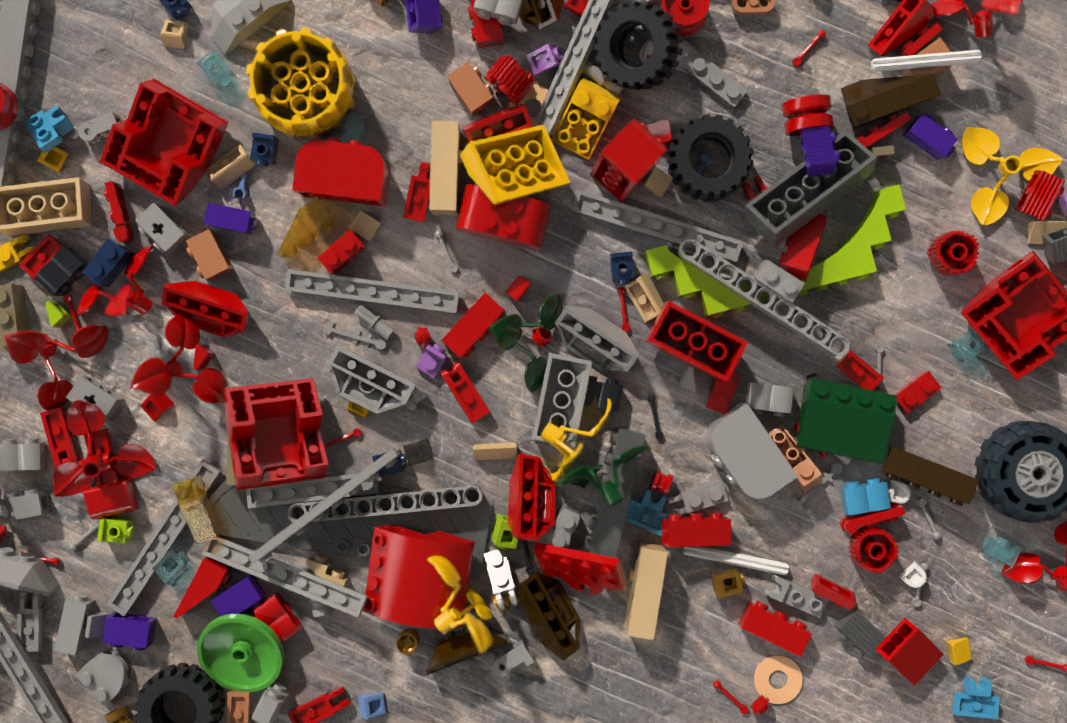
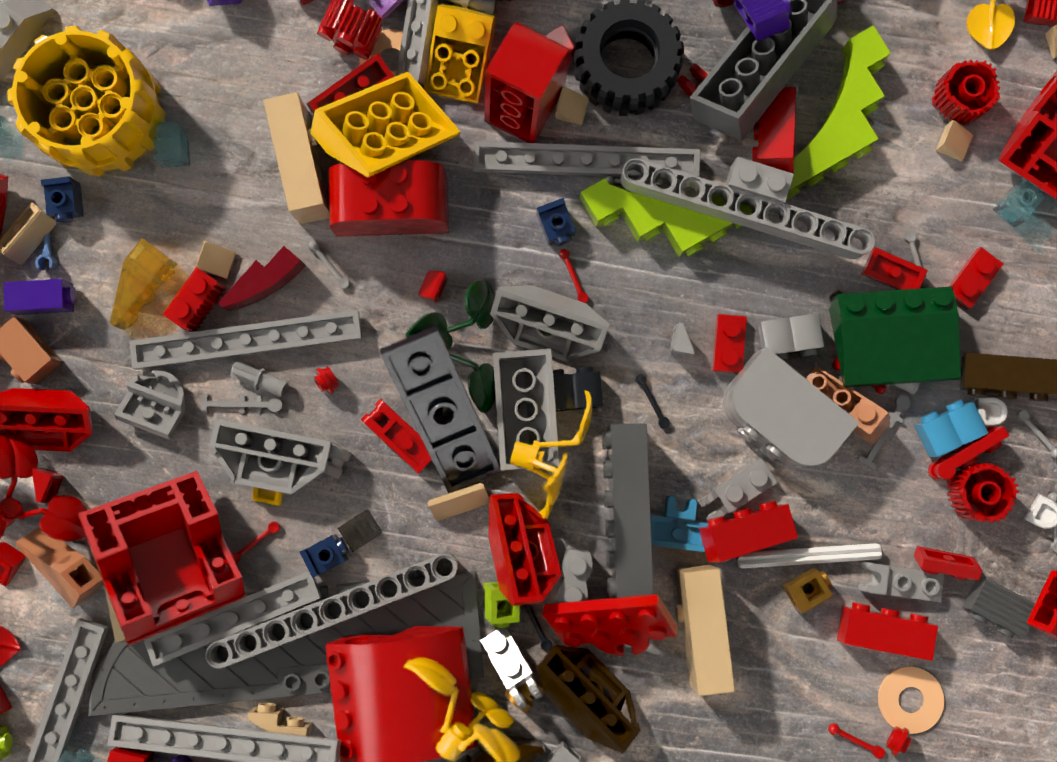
camera: 20 degrees left, 5 degrees down
clear yellow slope [172,475,219,544] -> none
light grey plate [248,448,400,564] -> none
red brick [292,138,390,207] -> none
red plate [403,161,431,223] -> none
medium lavender bracket [416,344,448,378] -> none
red brick [441,292,505,358] -> none
nougat brick [447,62,494,117] -> none
red plate [532,326,552,347] -> none
dark green plant [555,446,652,508] -> none
tan slope [623,274,664,323] -> none
red brick [645,301,748,382] -> none
red wheel [649,469,673,496] -> none
medium blue hand [697,152,712,175] -> none
none -> nougat slope [15,527,102,609]
none -> light grey slope [114,370,186,440]
none -> dark red slope [218,246,306,311]
none -> plate [379,325,502,494]
none -> tan slope [936,120,973,161]

